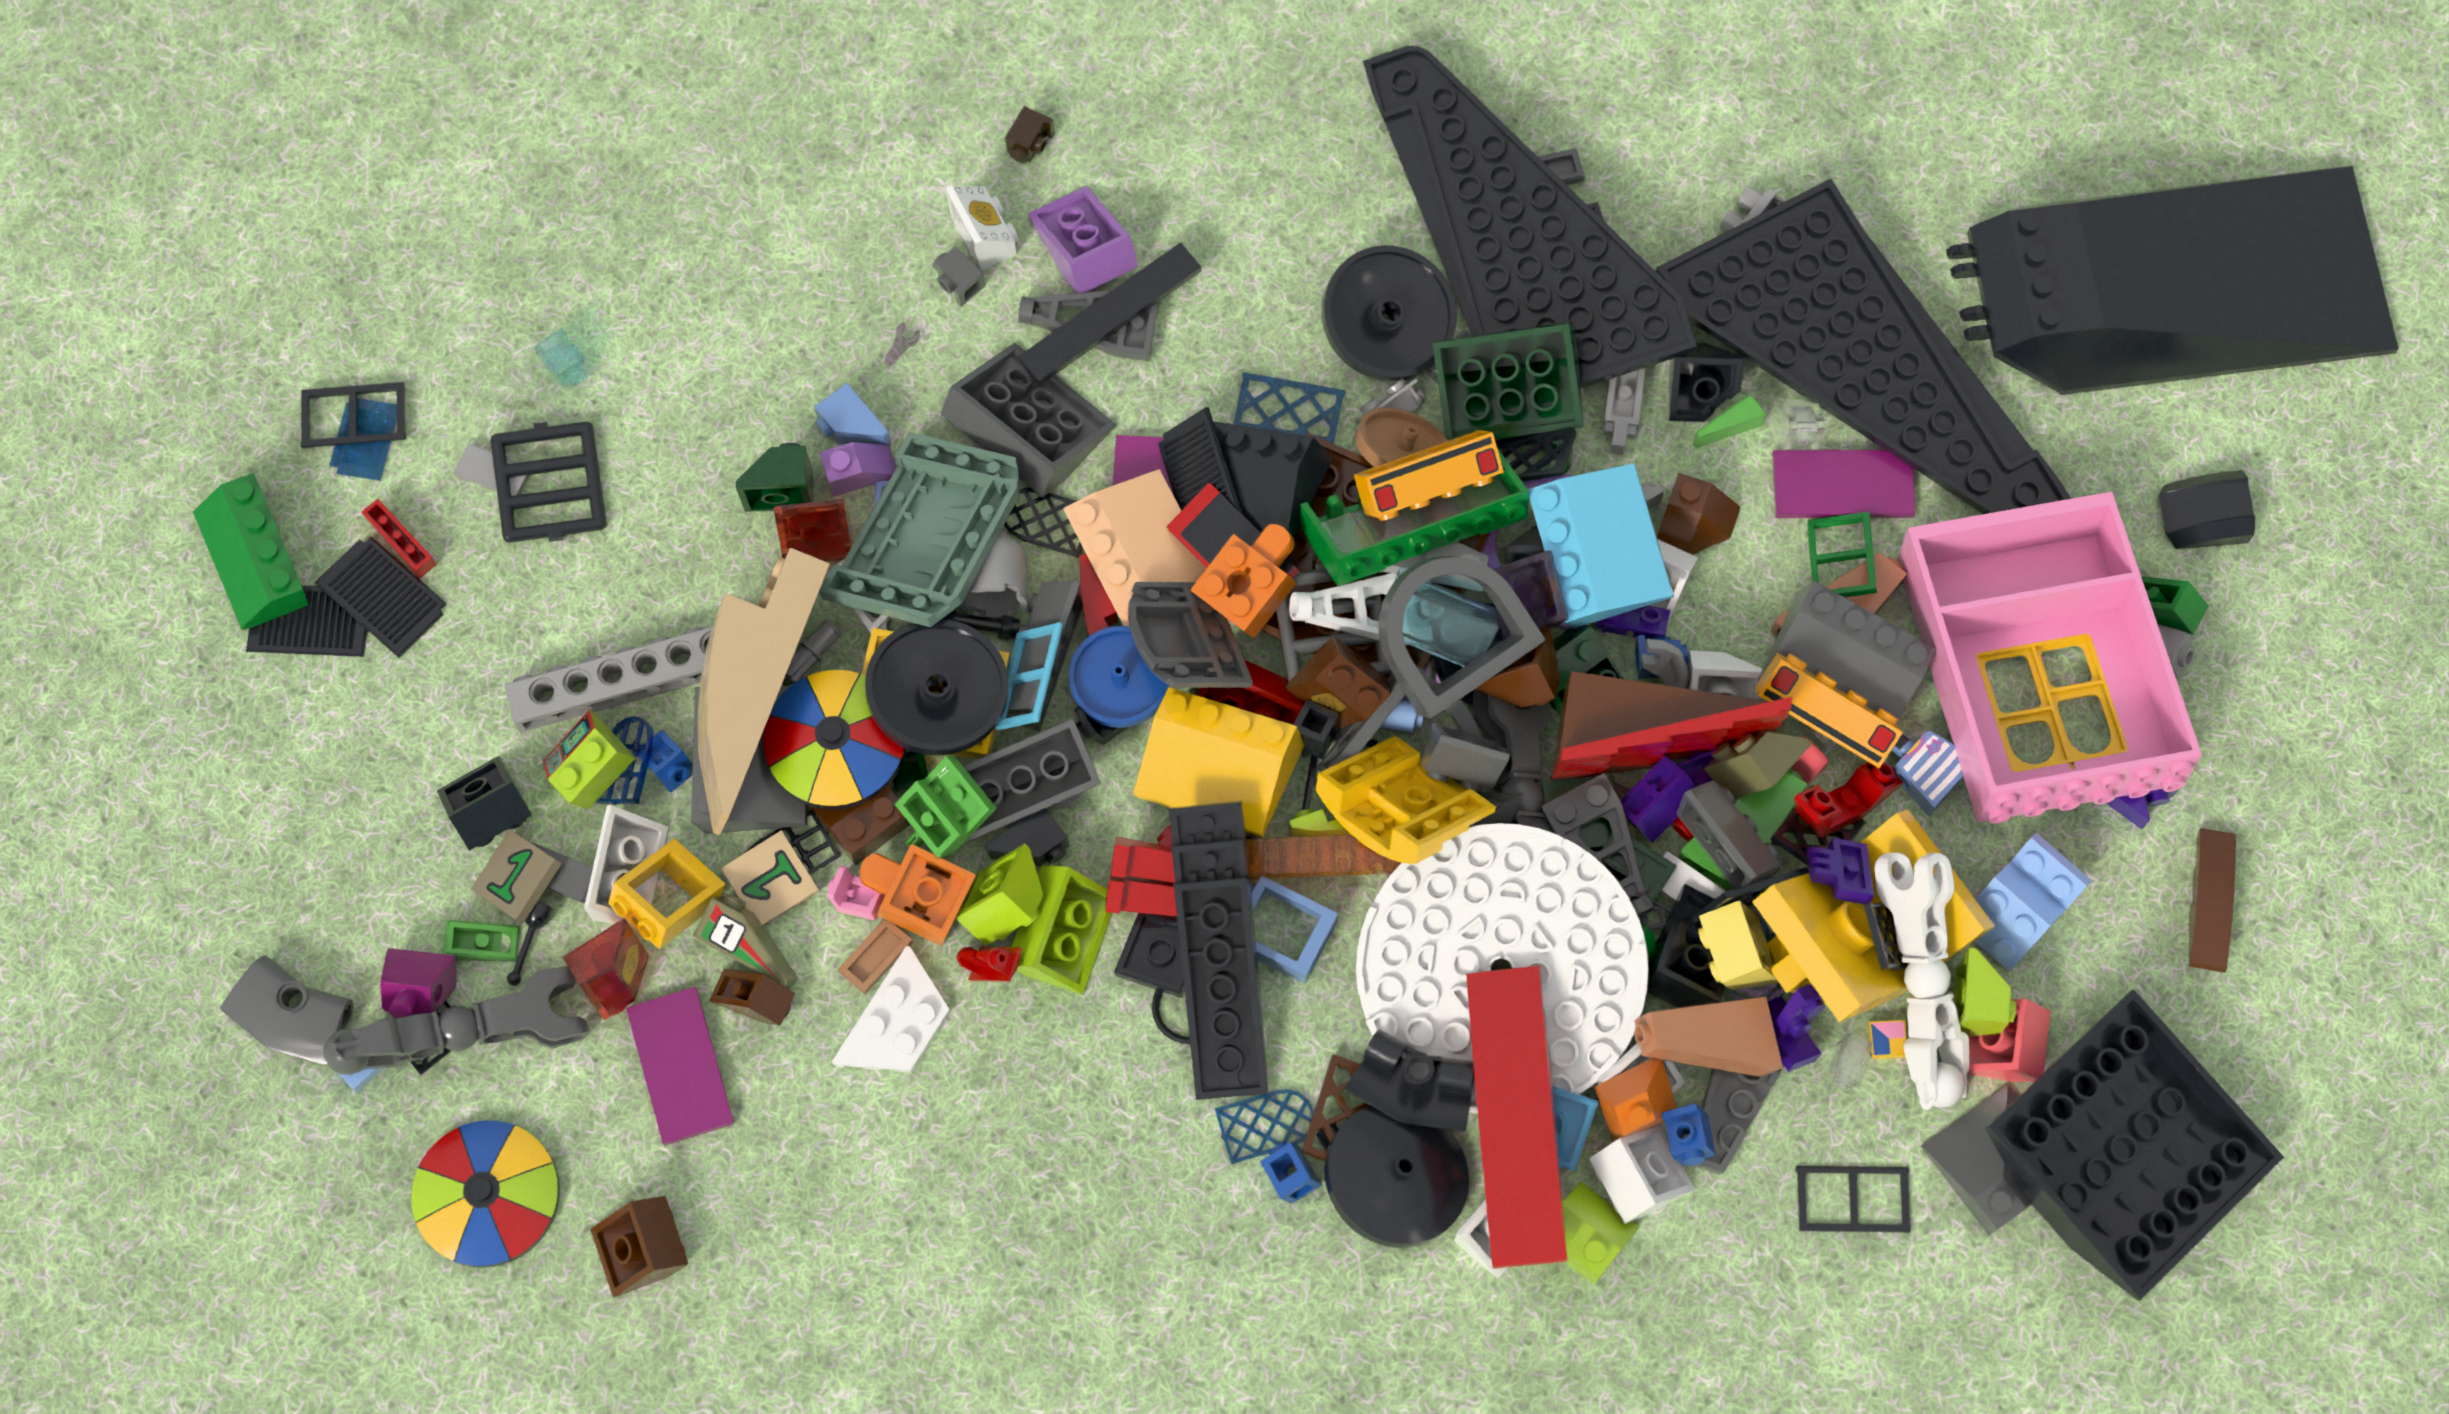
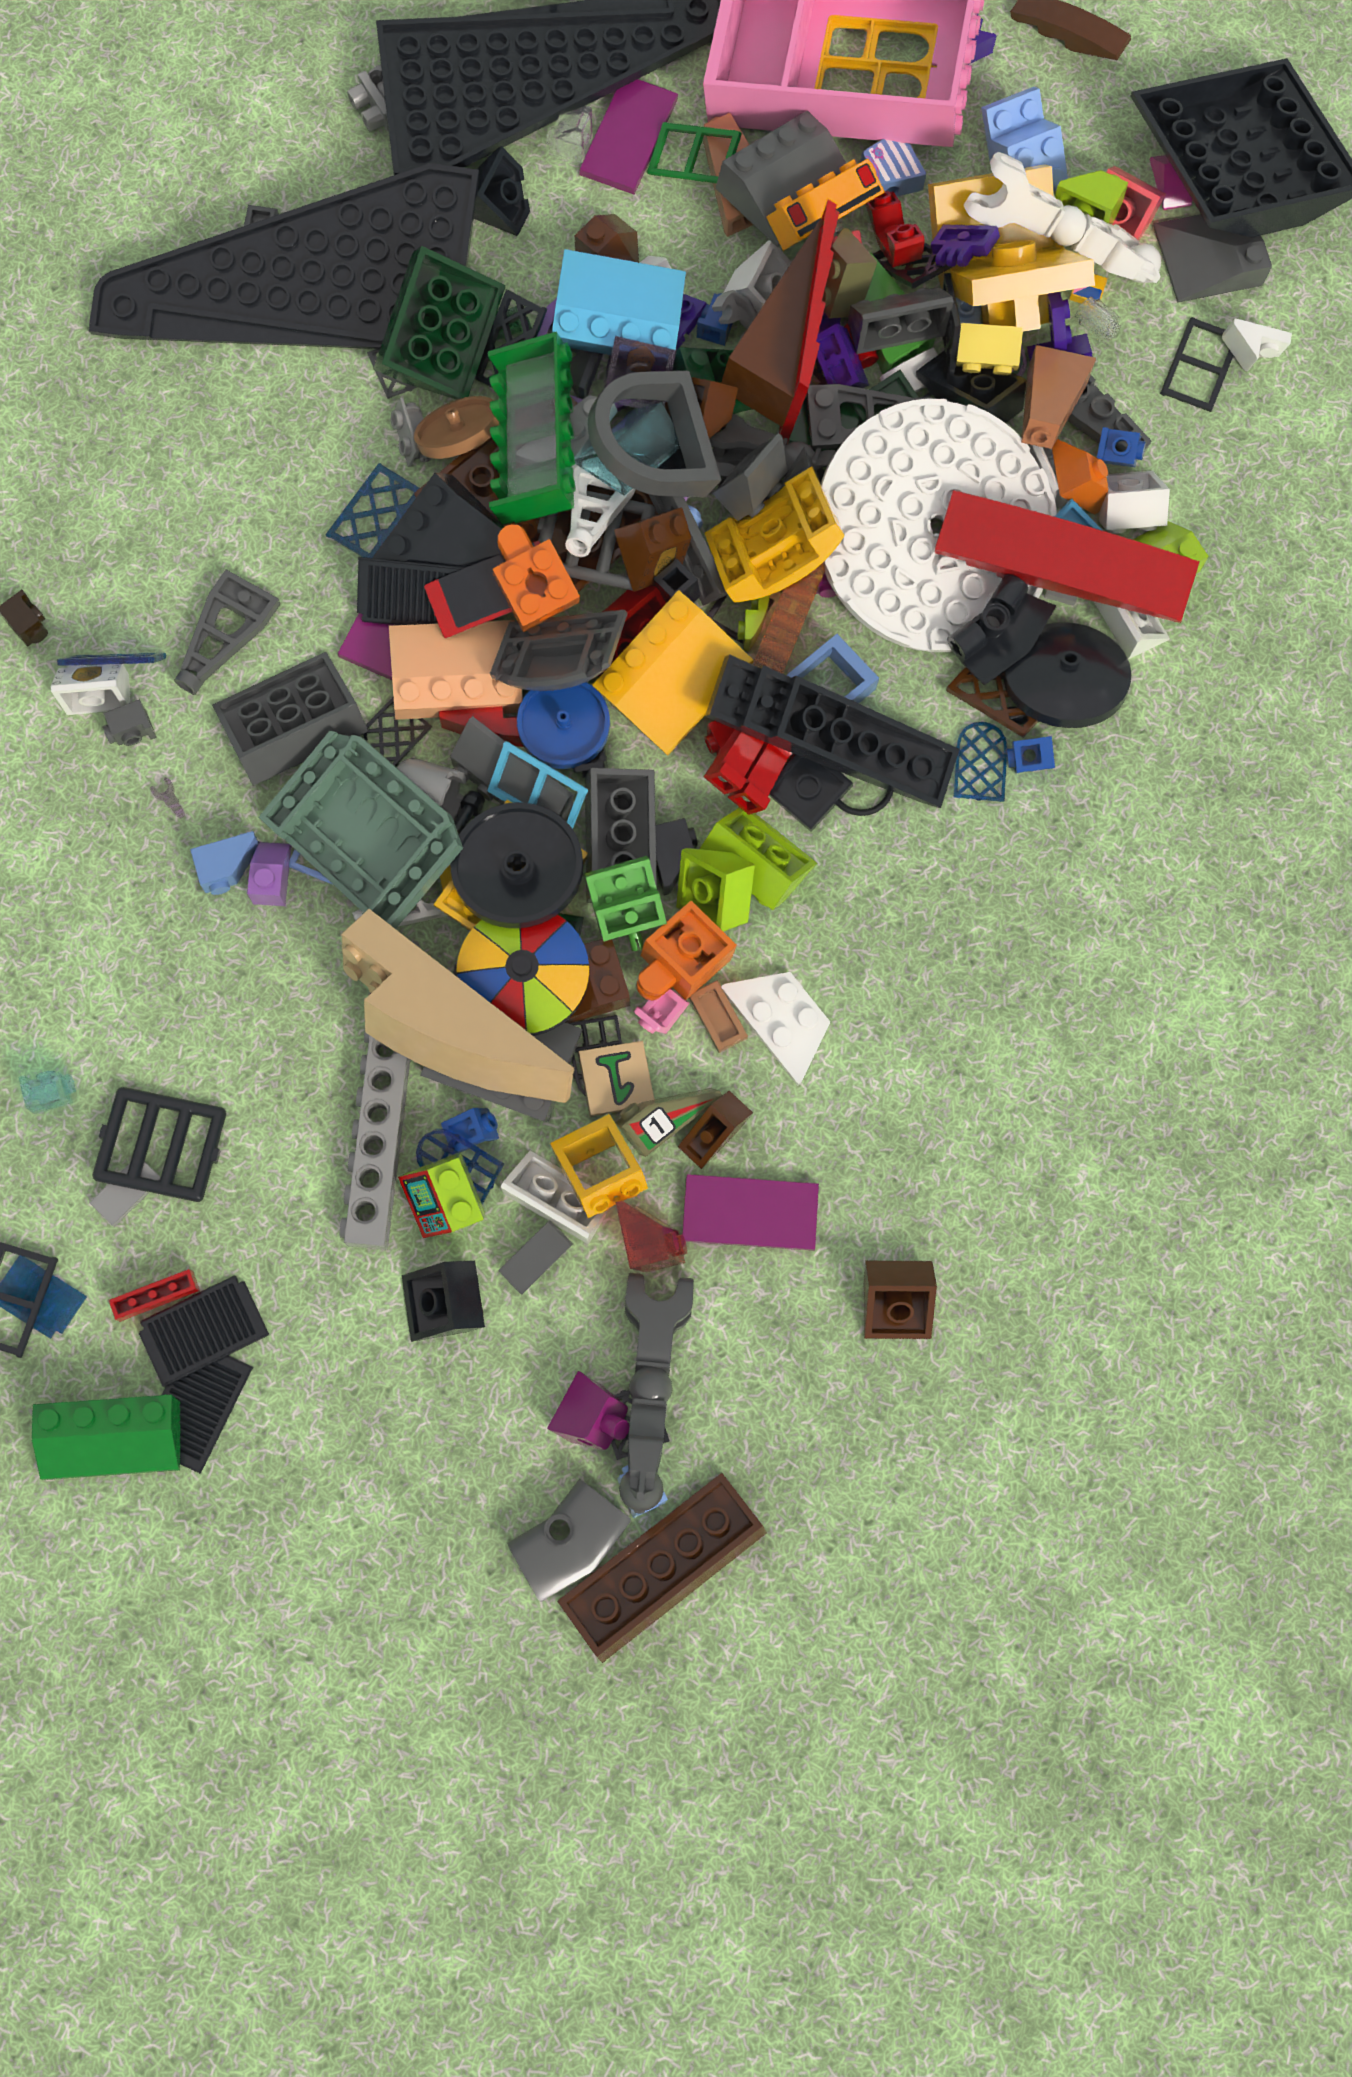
camera: 75 degrees left, 5 degrees up
dish [411,1120,560,1268] -> none
bright green slope [443,920,520,961] -> none
dark tan tile [471,829,562,924] -> none
black hinge [507,902,554,986] -> none
dark green slope [736,442,814,512] -> none
clear red slope [774,499,853,561] -> none
red hinge [956,947,1022,982] -> none
black tile [1018,242,1202,386] -> none
medium lavender slope [1028,186,1138,293] -> none
black dish [1321,245,1457,381] -> none
light orange brick [1353,430,1504,521] -> none
light grey hinge [1603,368,1646,455] -> none
bright green slope [1693,395,1766,448] -> none
black window [1864,903,1909,971] -> none
none -> clear blue window [57,653,167,666]
none -> reddish brown arch [557,1473,767,1663]
none -> white slope [1222,318,1292,371]

